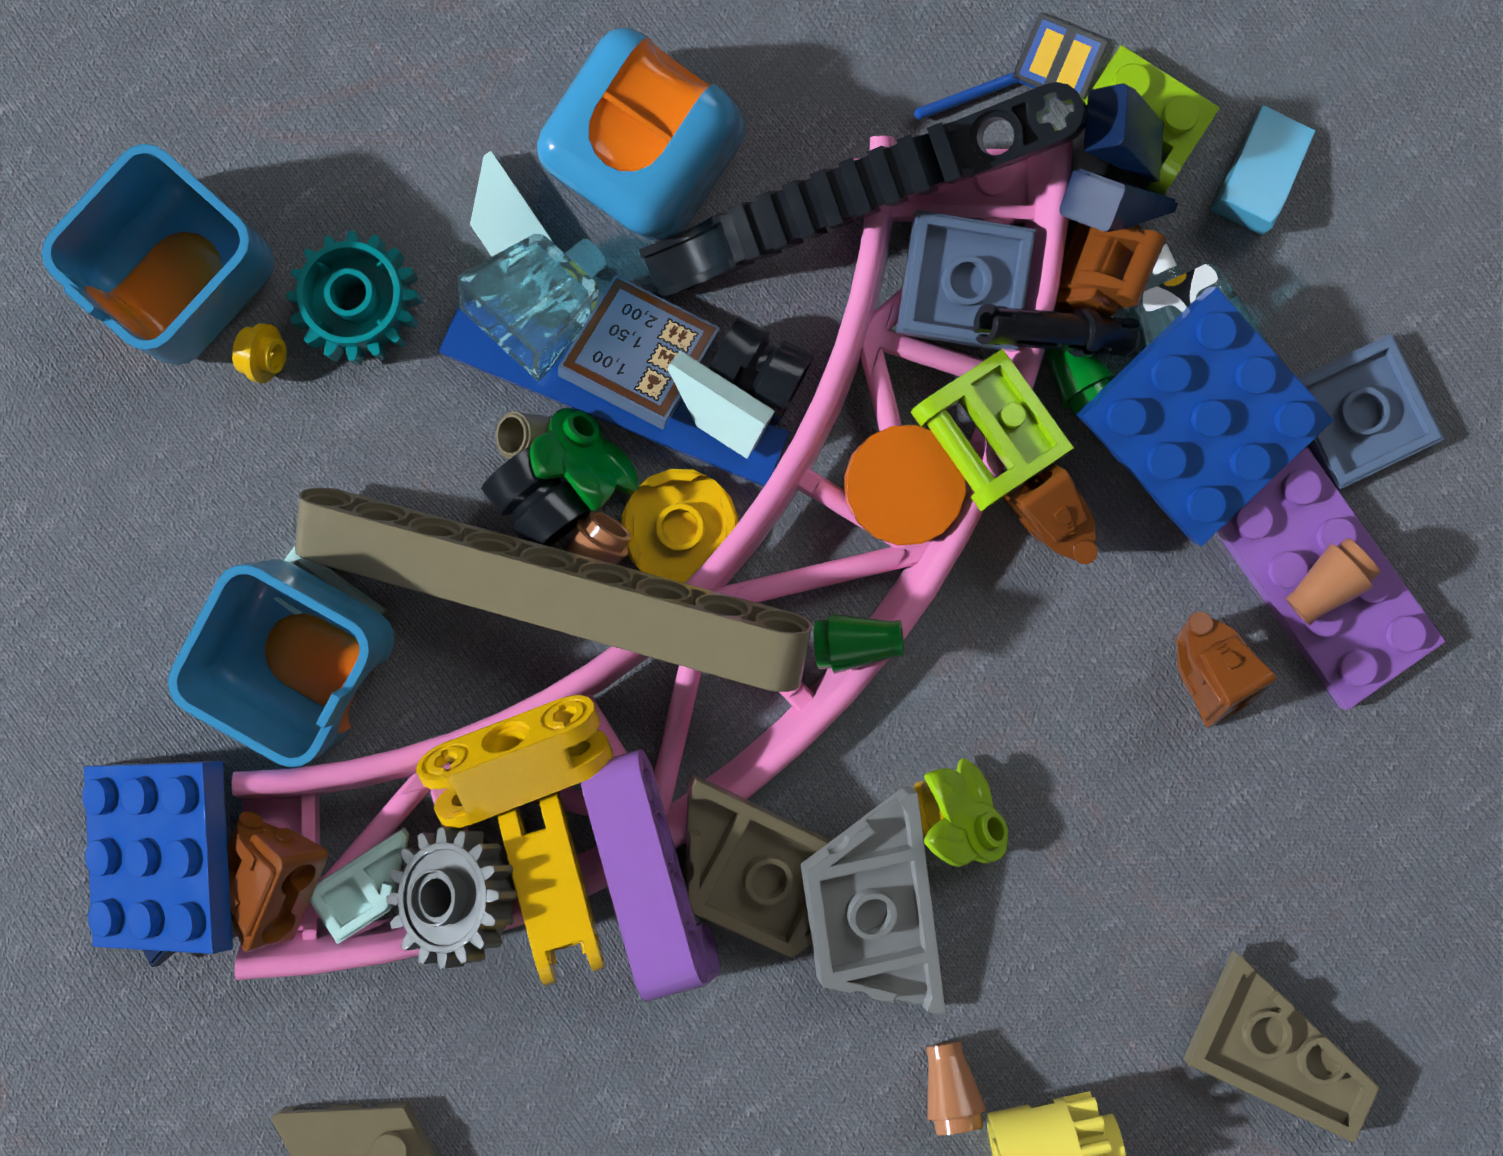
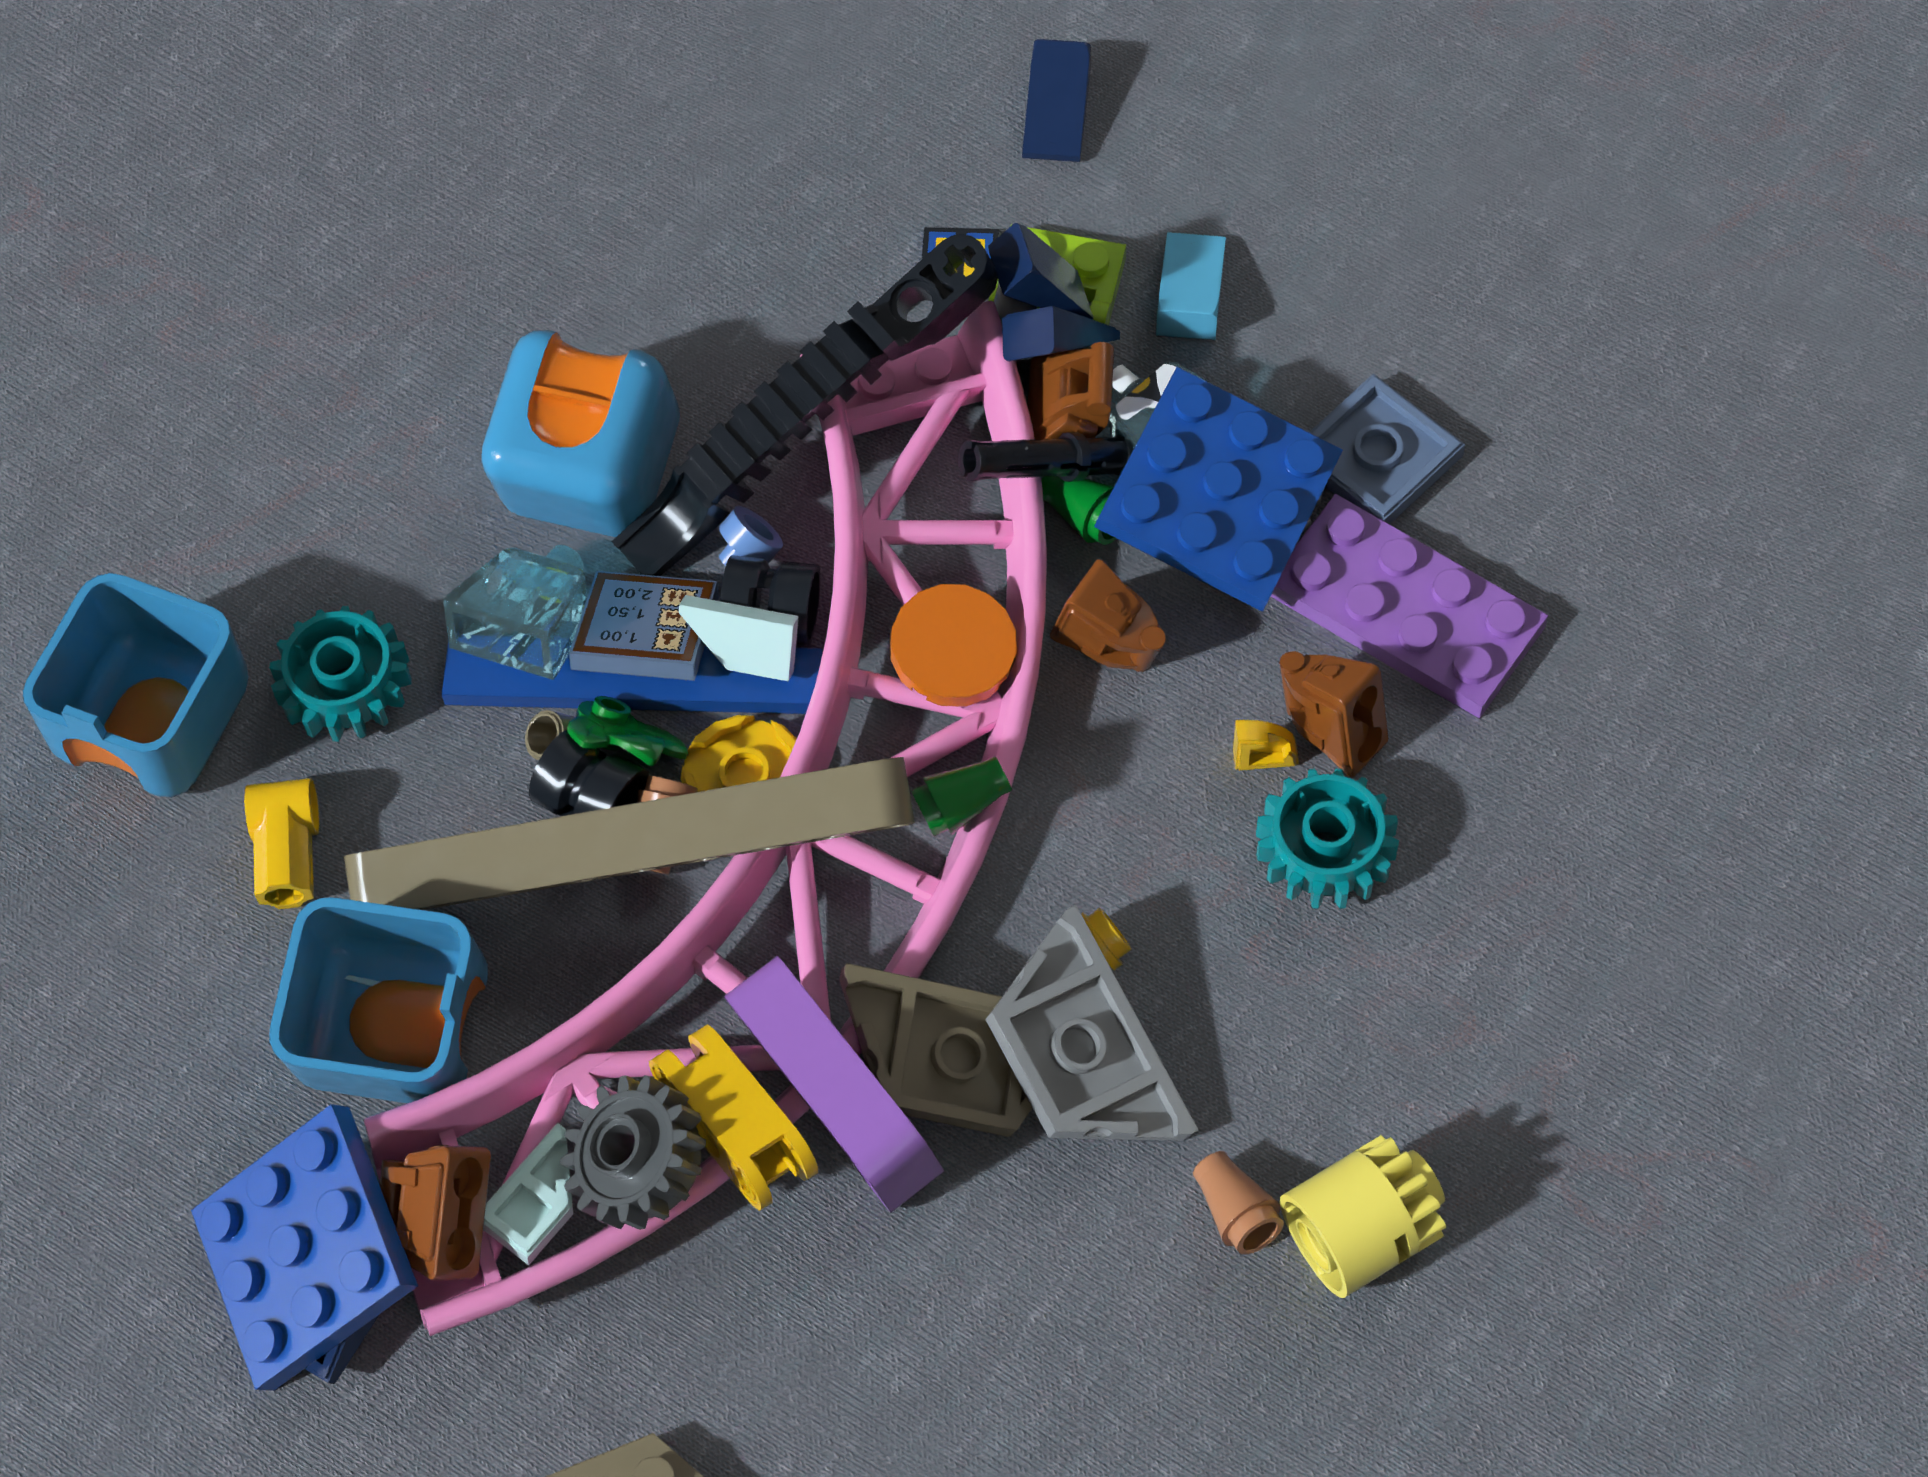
camera: 15 degrees left, 25 degrees down
yellow plate [232,323,287,384] -> none
yellow piece [416,695,613,828] -> none
light aqua tile [470,151,554,277] -> none
sand blue tile [896,210,1036,352] -> none
lime plate [911,349,1074,512] -> none
lime plate [924,758,1008,867] -> none
dark tan wing [1183,950,1380,1143] -> none
nougat cone [1285,537,1381,626] -> none
none -> yellow piece [244,778,320,909]
none -> medium blue tile [719,506,783,566]
none -> yellow tile [1233,720,1299,771]
none -> teal gear [1256,768,1399,909]

